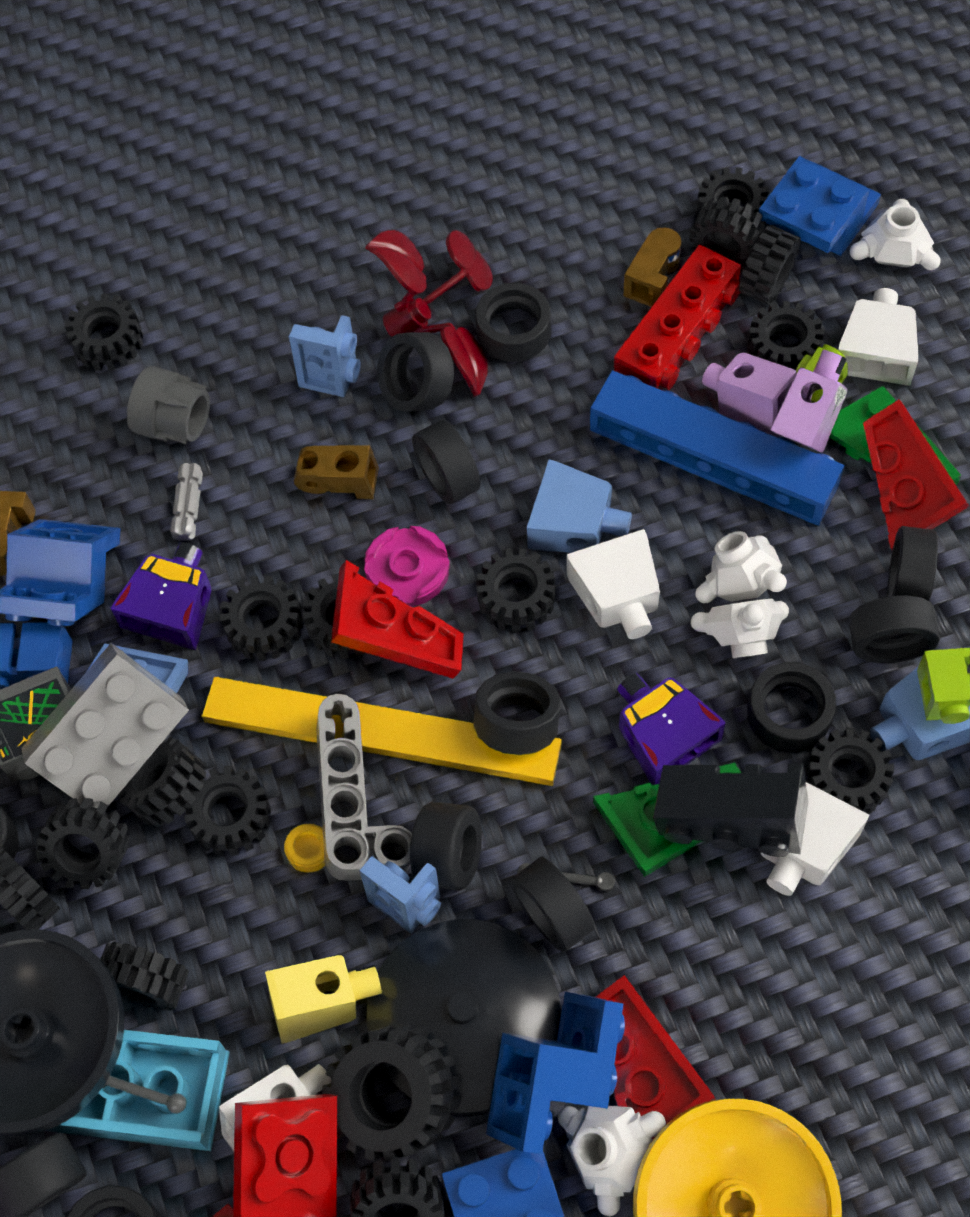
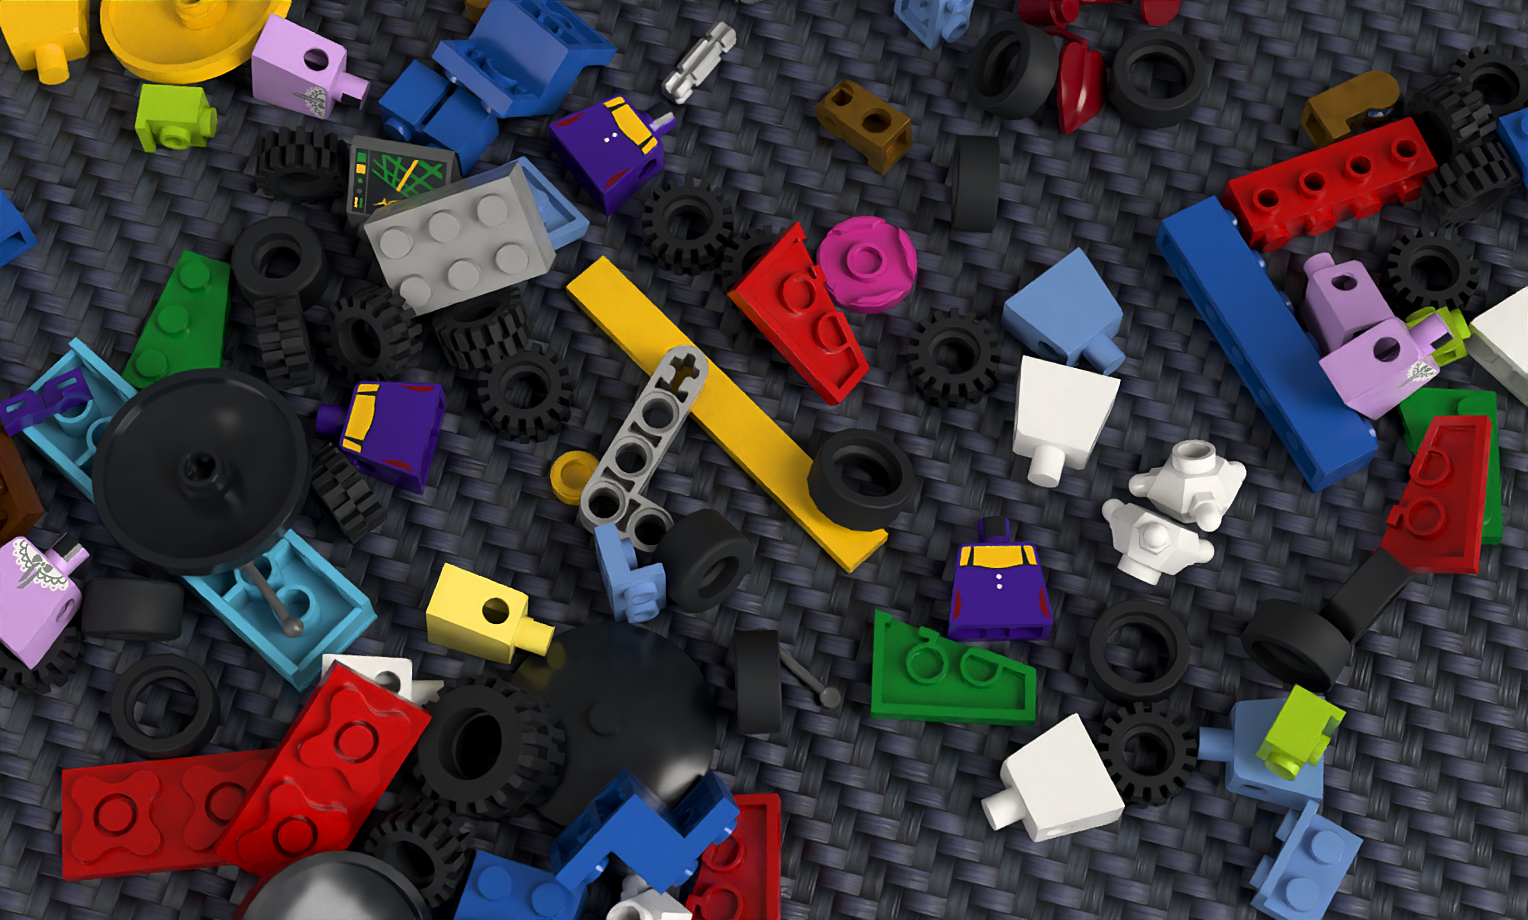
camera: 30 degrees right, 5 degrees up
black wedge [653,763,808,857] -> none
none -> dark purple torso [316,381,447,495]

